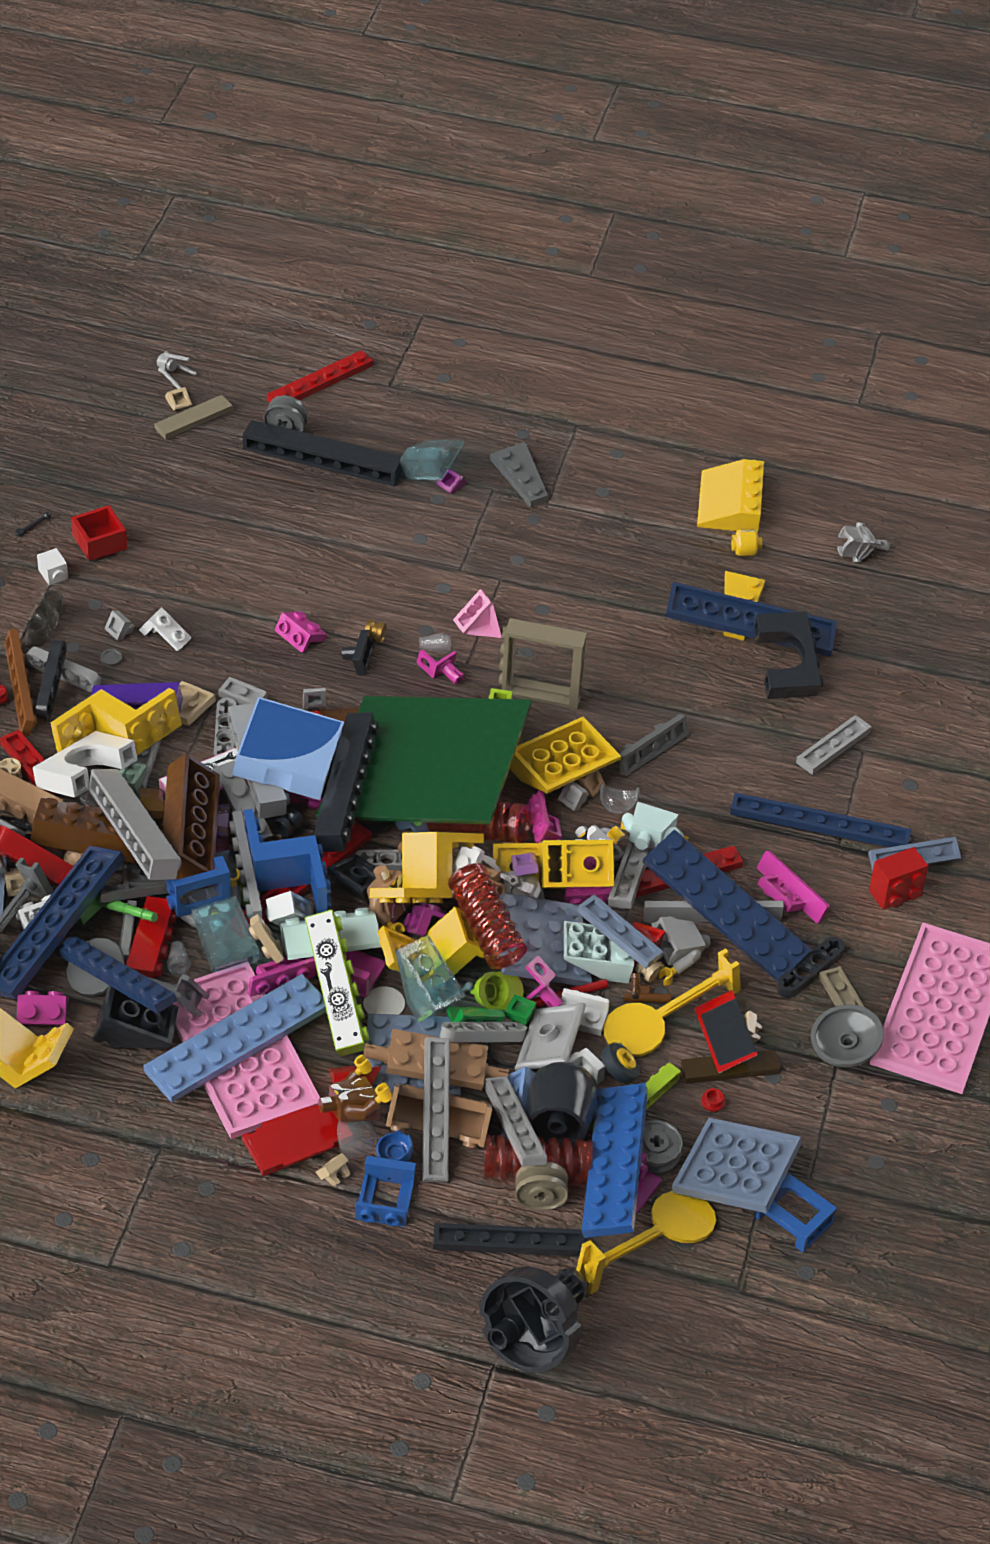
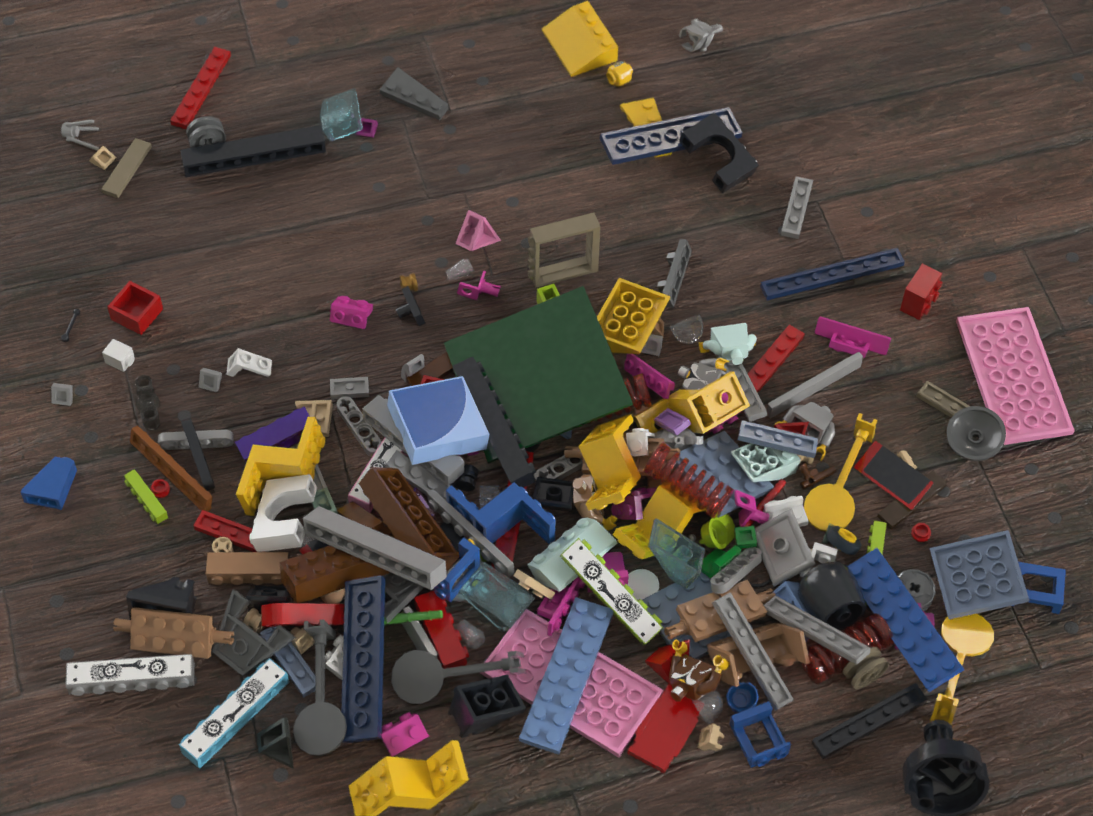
camera: 30 degrees left, 10 degrees up
dark blue plate [56,936,177,1013] -> none
flat silver piece [100,649,122,667] -> none
white slope [266,891,314,926] -> none
dark blue plate [642,829,811,982] -> none
black beam [777,937,845,998] -> none
sand blue plate [868,837,961,872] -> none

